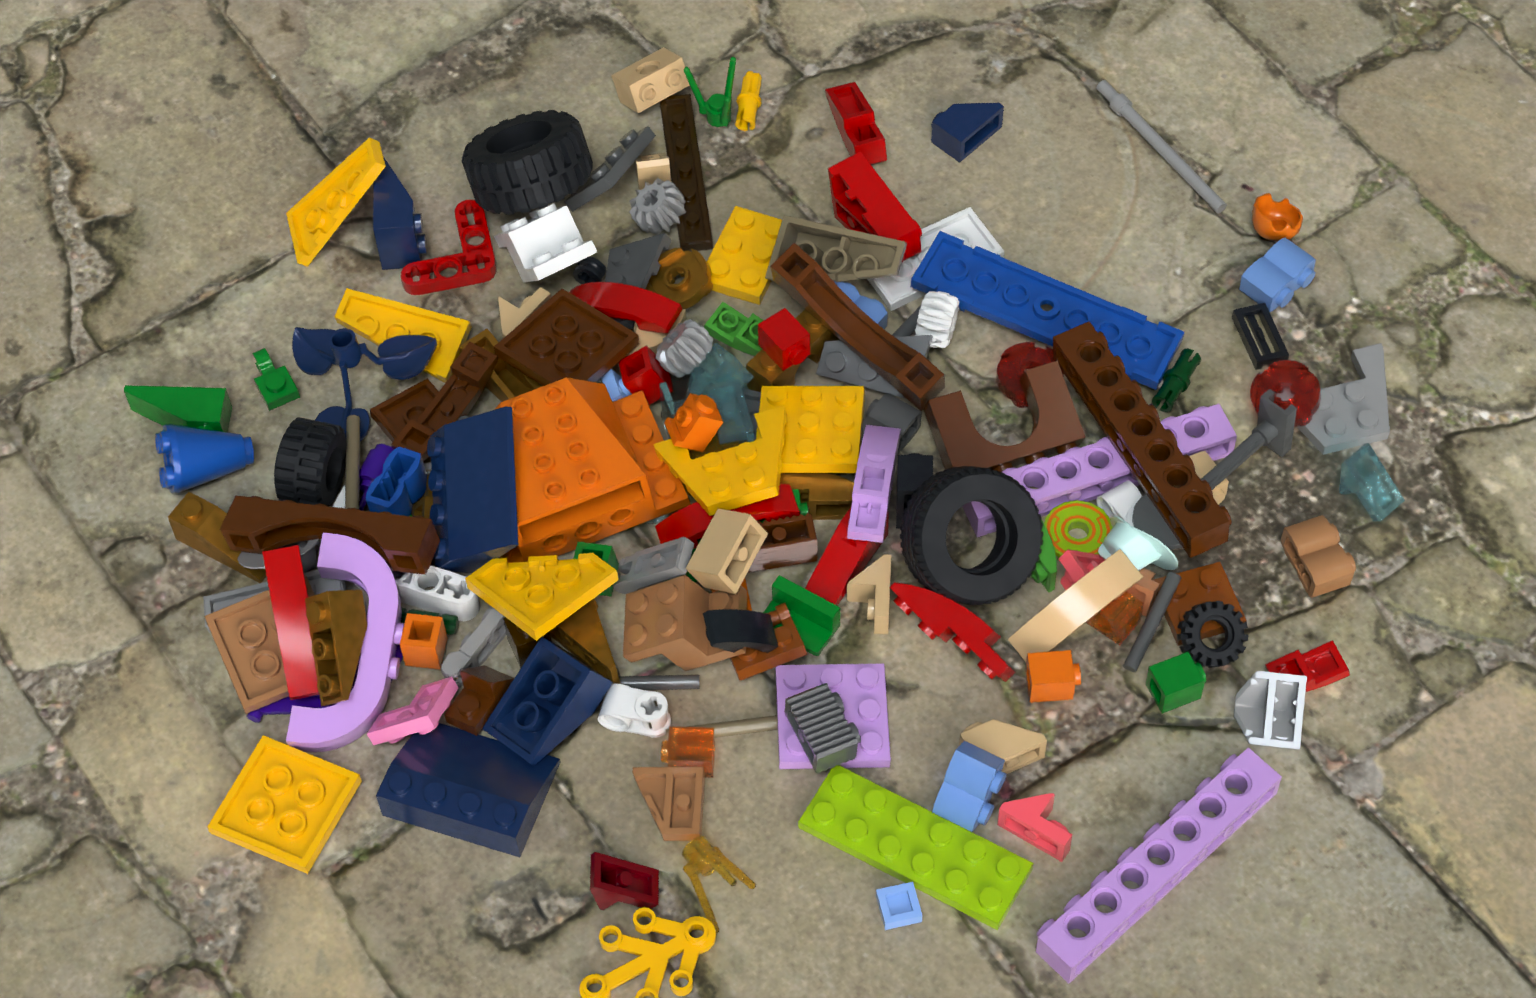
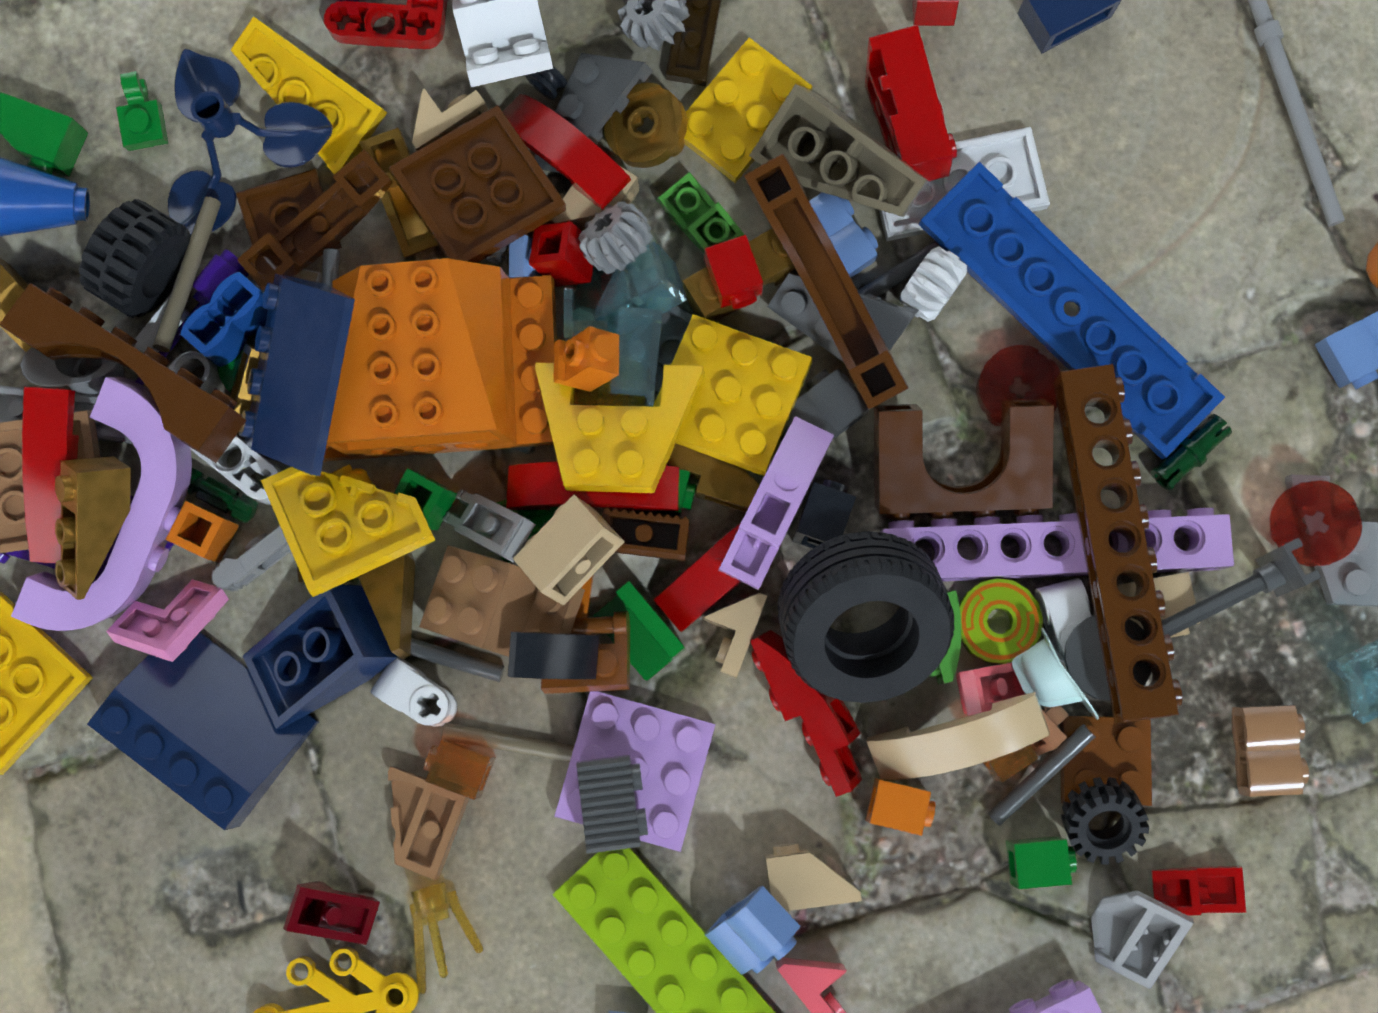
camera: 20 degrees right, 25 degrees up
reddish brown slope [444,665,514,736] -> none
black tile [1232,303,1289,370] -> none

